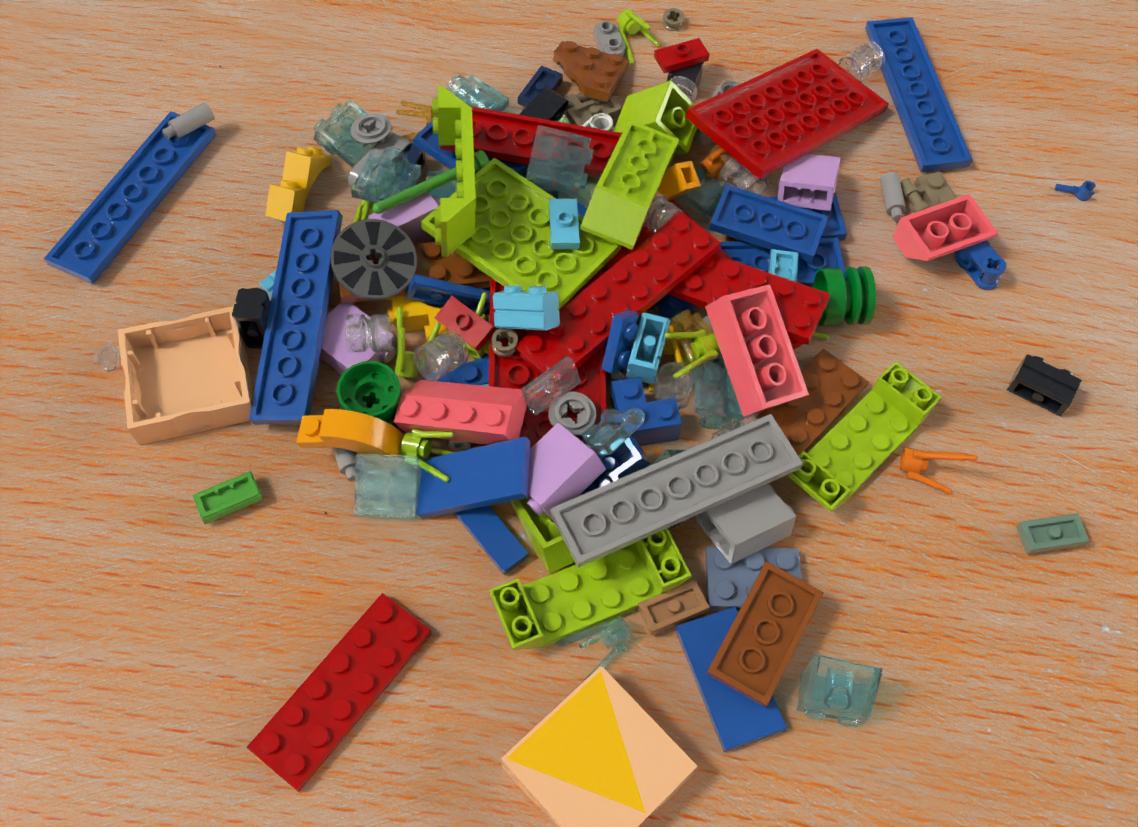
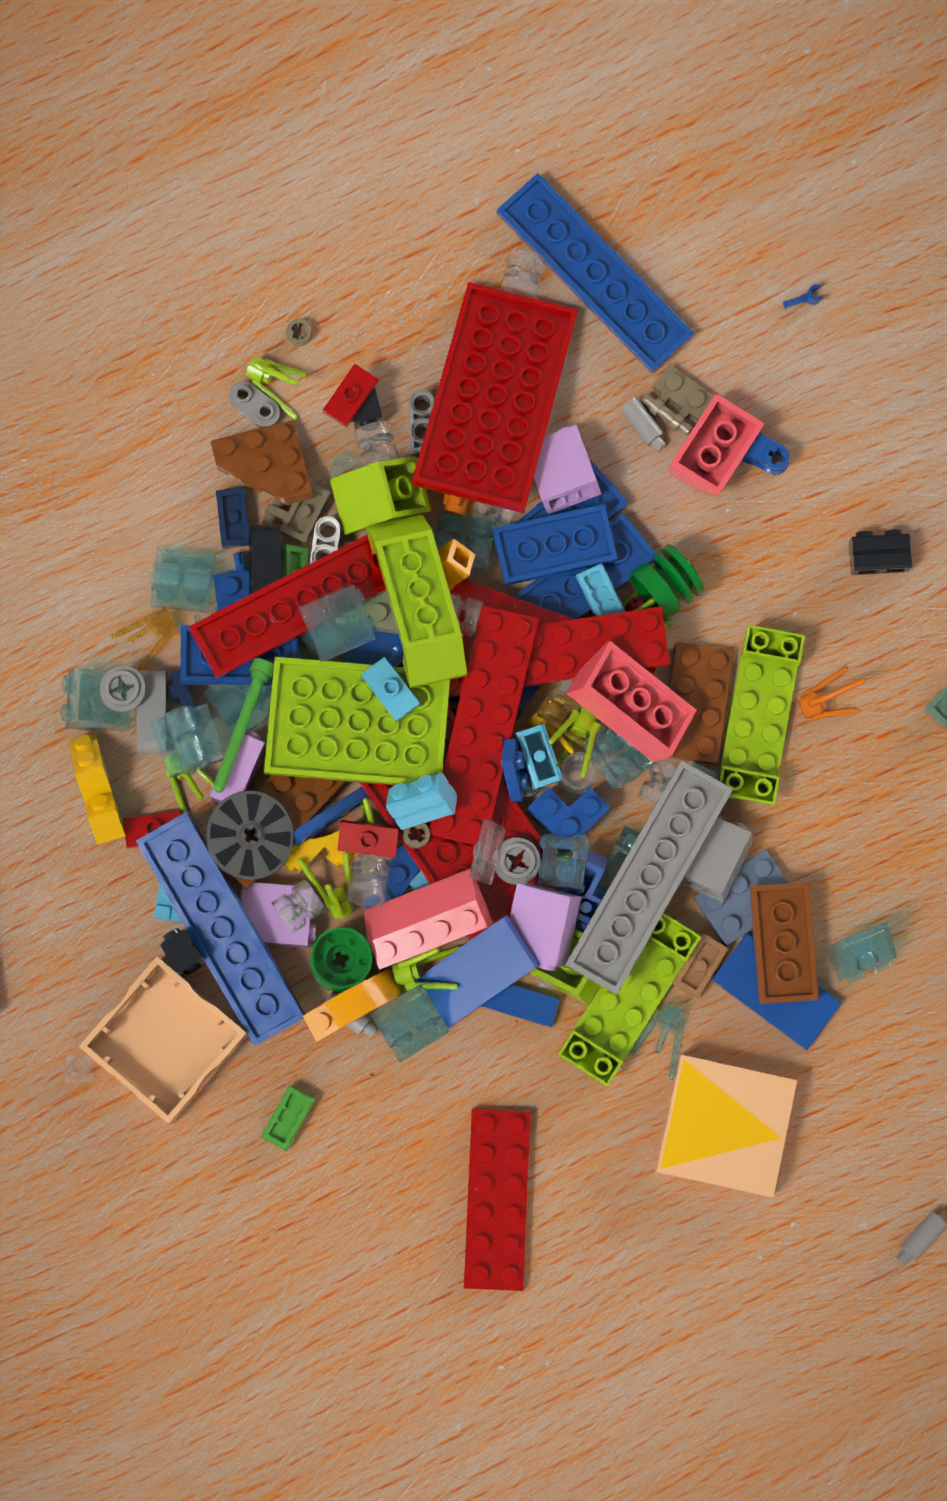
camera: 35 degrees left, 20 degrees up
lime slope [432,86,476,257] -> none

